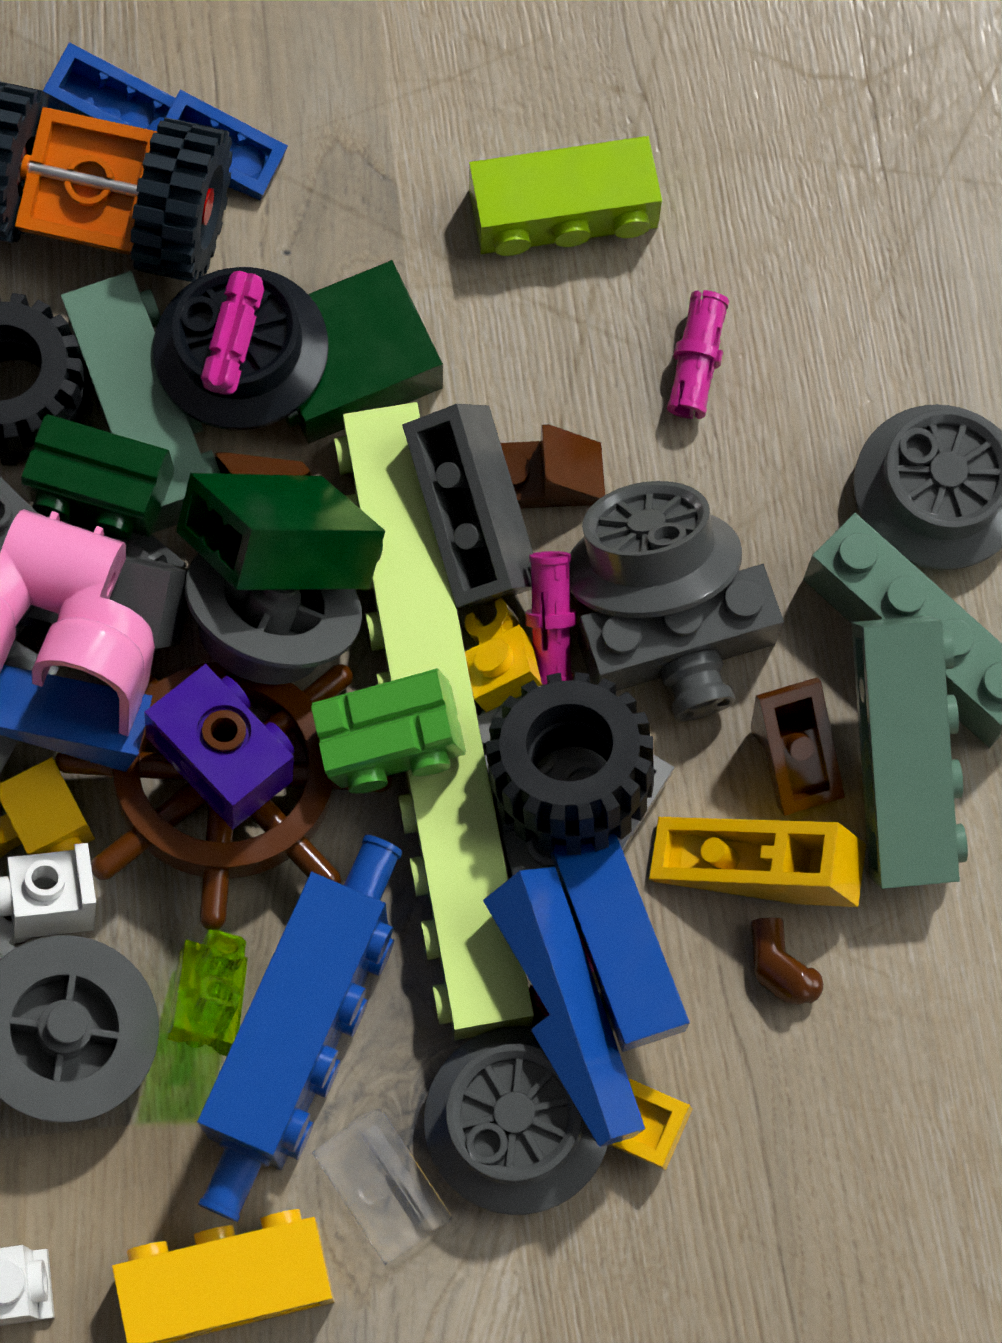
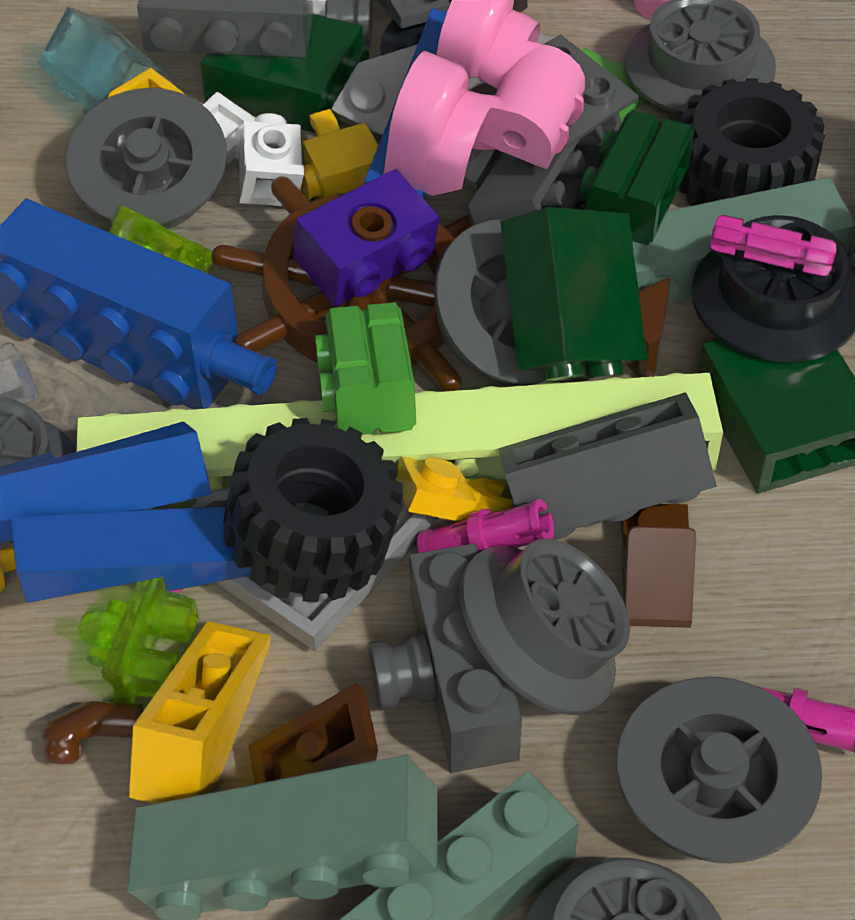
camera: 100 degrees right, 20 degrees down
none -> clear neon green hips [77,577,199,703]
none -> dark grey wheel [617,677,822,864]

